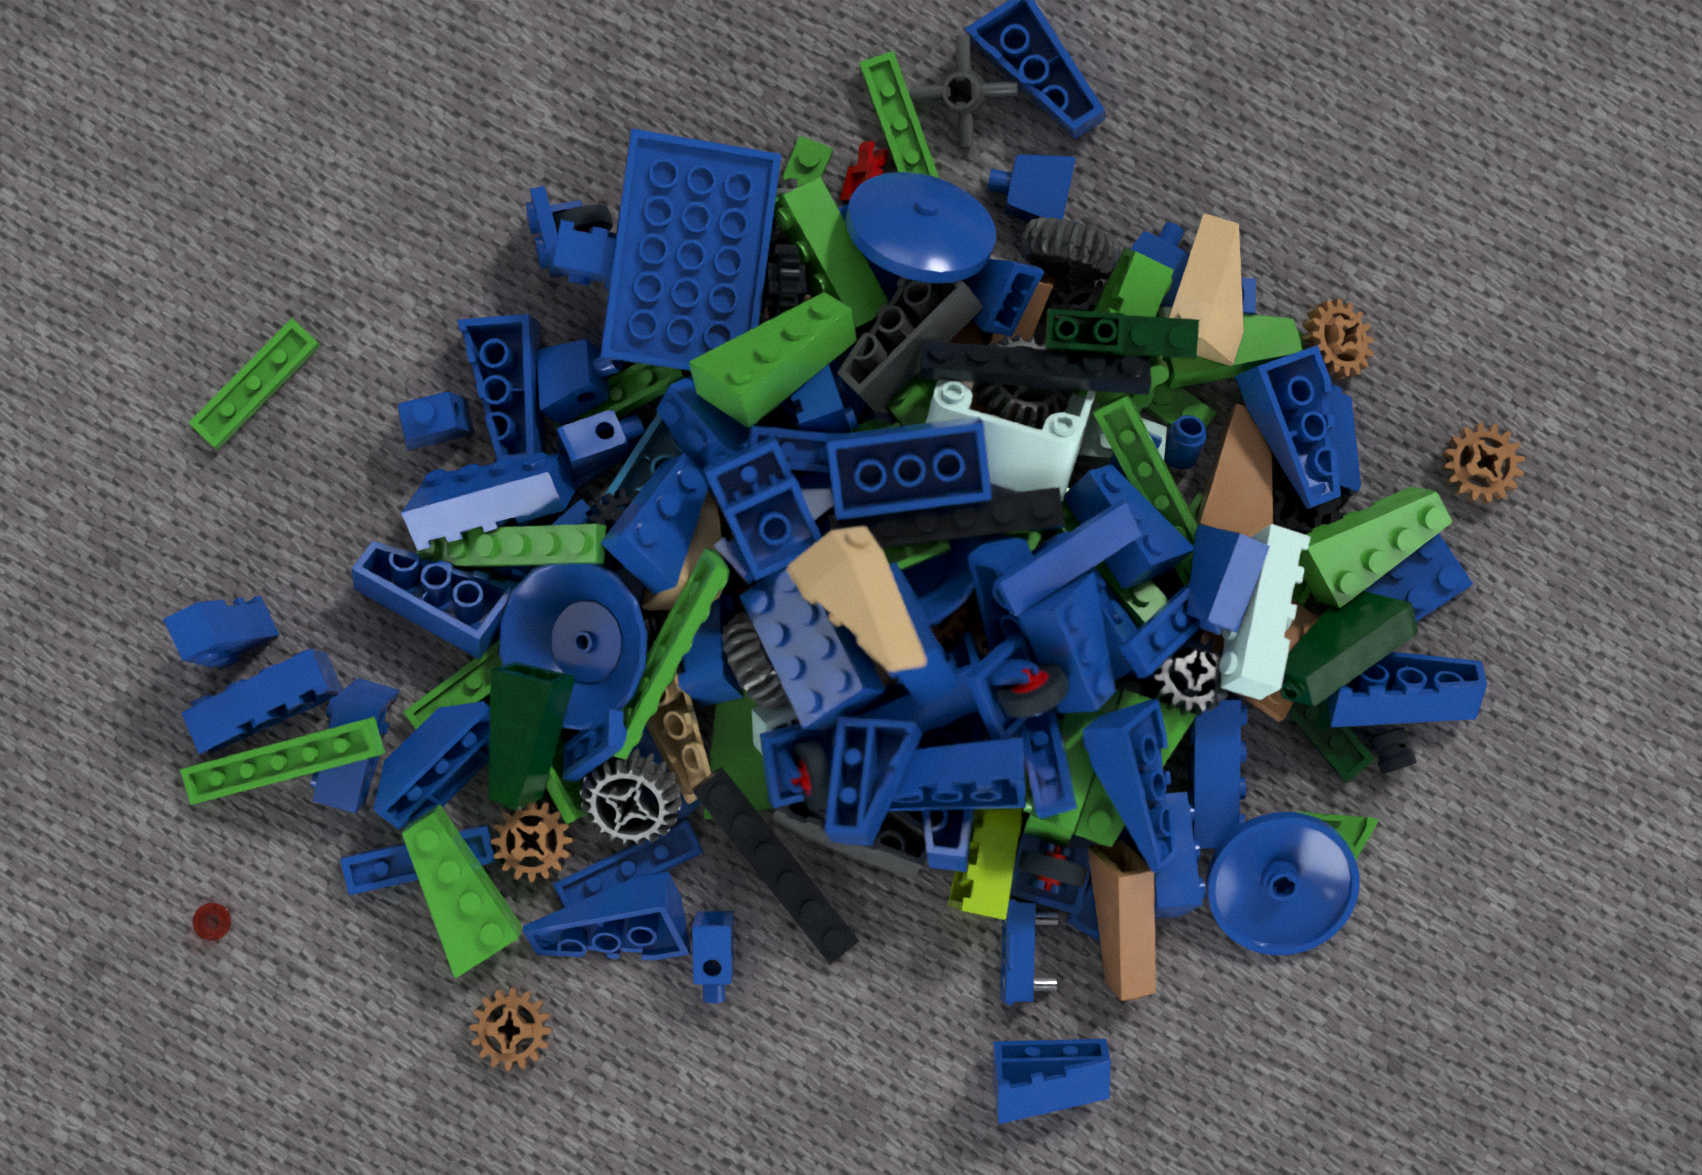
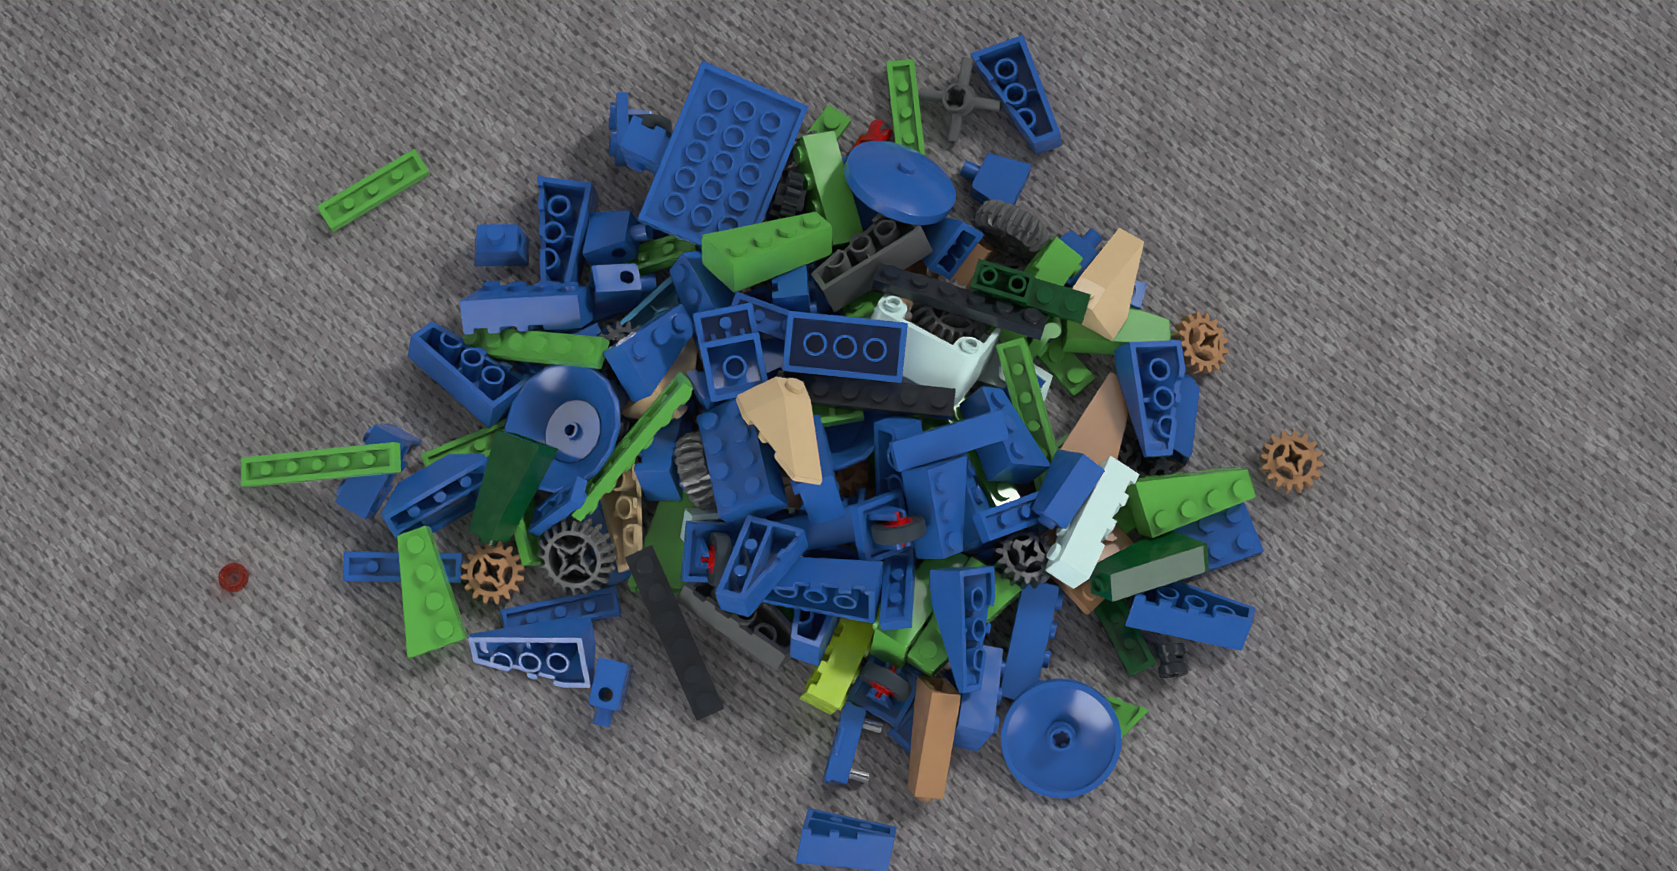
camera: 10 degrees right, 10 degrees down
blue wedge [163,596,279,670] -> none
blue wedge [182,648,343,755] -> none
medium nougat gear [469,987,553,1071] -> none
blue brick [1164,415,1206,469] -> none

